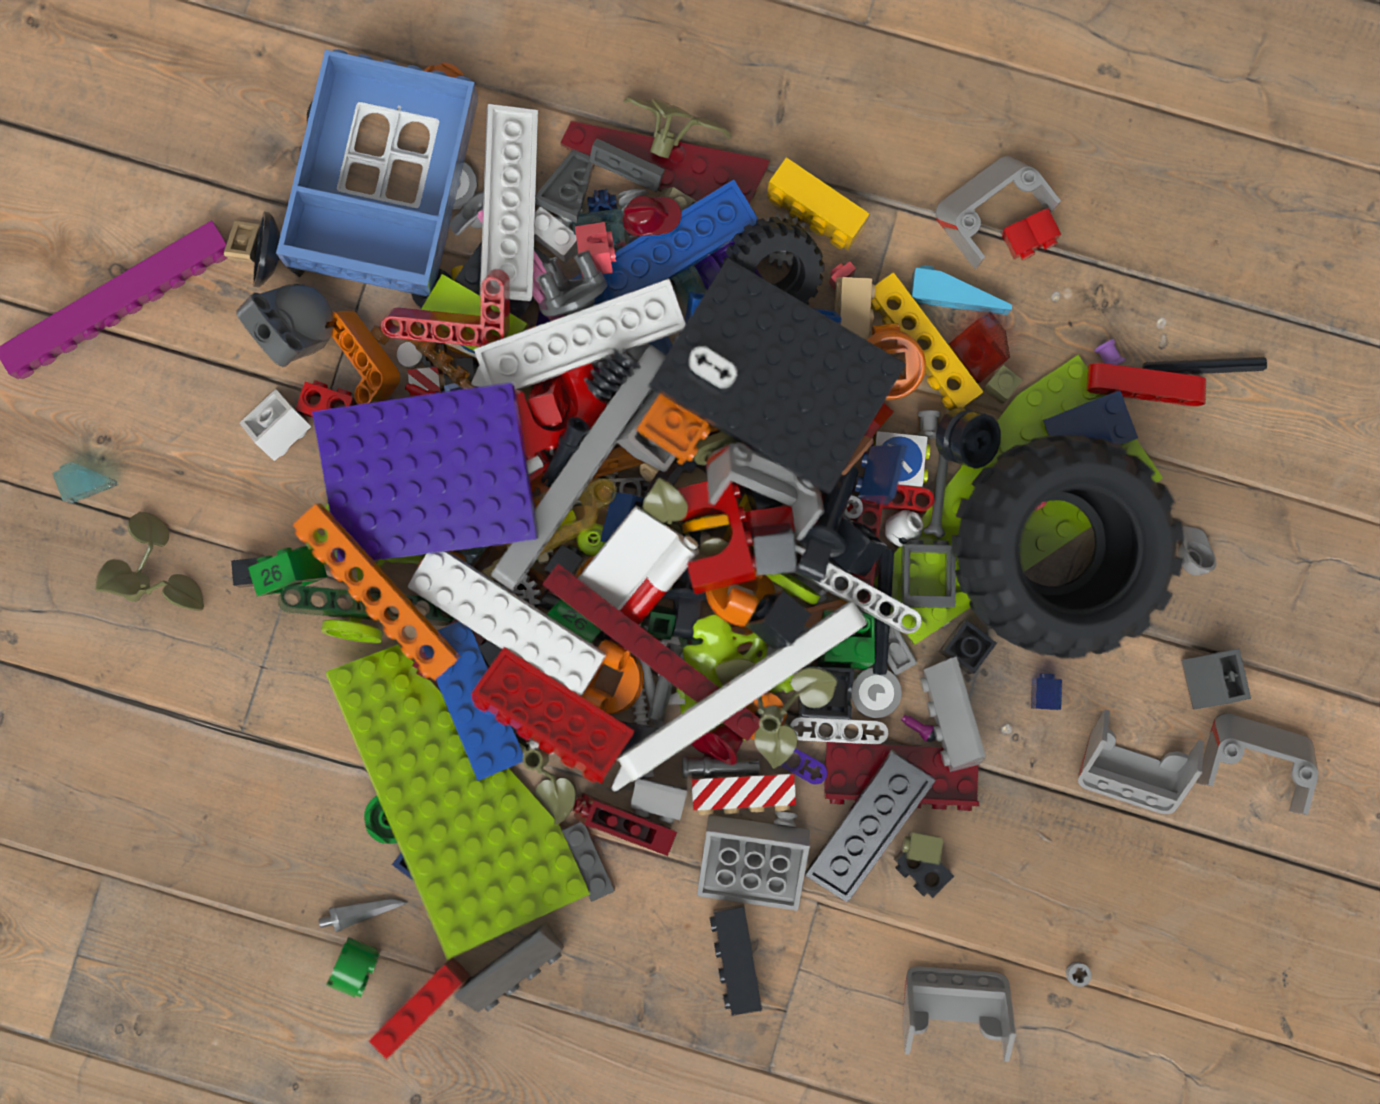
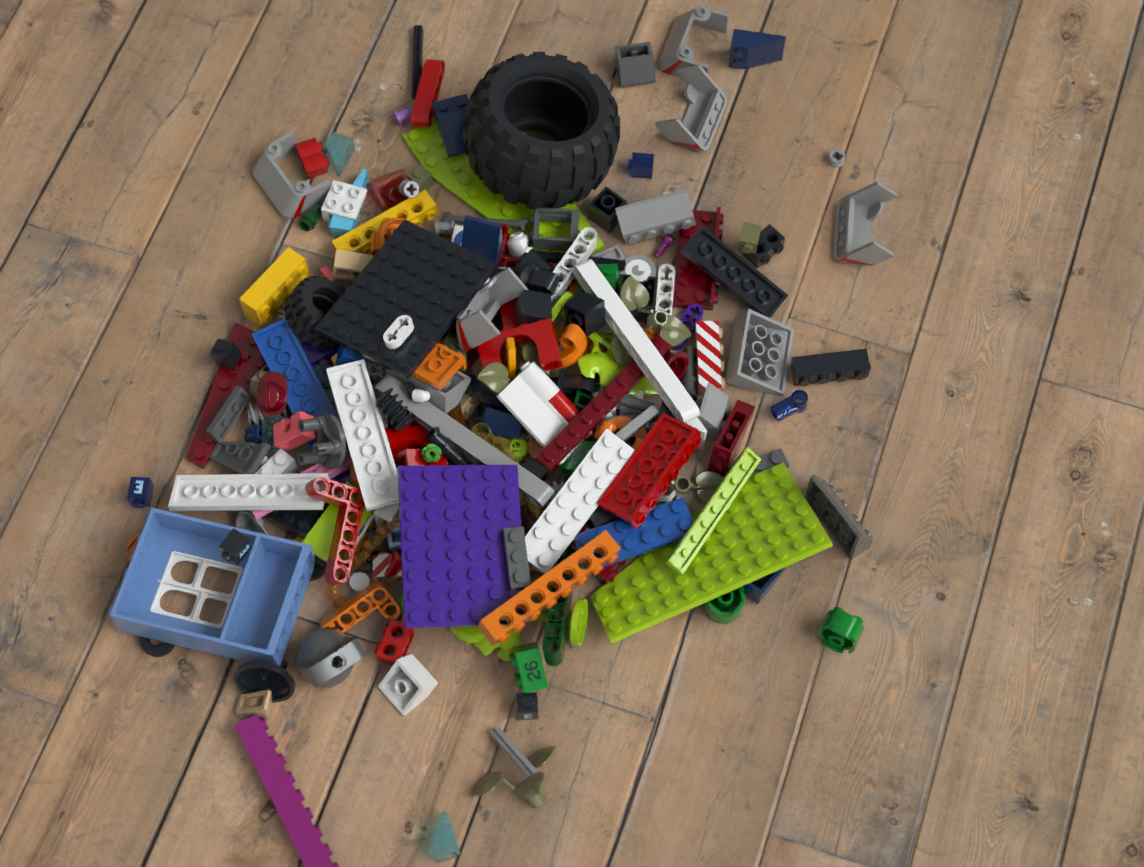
camera: 85 degrees left, 20 degrees down
flat silver bar [318,898,408,932] -> none
red arch [368,957,470,1060] -> none
olive plant [623,97,731,158] -> none
light grey bush [773,811,798,827] -> none
black wheel [936,407,1001,469] -> none
none -> clear blue brick [127,477,154,508]
none -> black brick [210,339,242,370]
none -> black brick [218,528,253,565]
none -> dark green cone [298,205,322,231]
none -> white bracket [321,180,367,222]
none -> clear light blue slope [325,132,355,177]
none -> light grey bush [398,180,419,198]
none -> white arm [403,381,430,402]
none -> bright green plate [422,444,441,463]
none -> light grey axle [490,726,538,778]
none -> dark grey plate [502,526,531,589]
none -> light grey beam [615,405,660,442]
none -> lime tile [665,447,761,575]
none -> dark blue slope [728,29,786,69]
none -> clear blue piece [770,390,808,422]

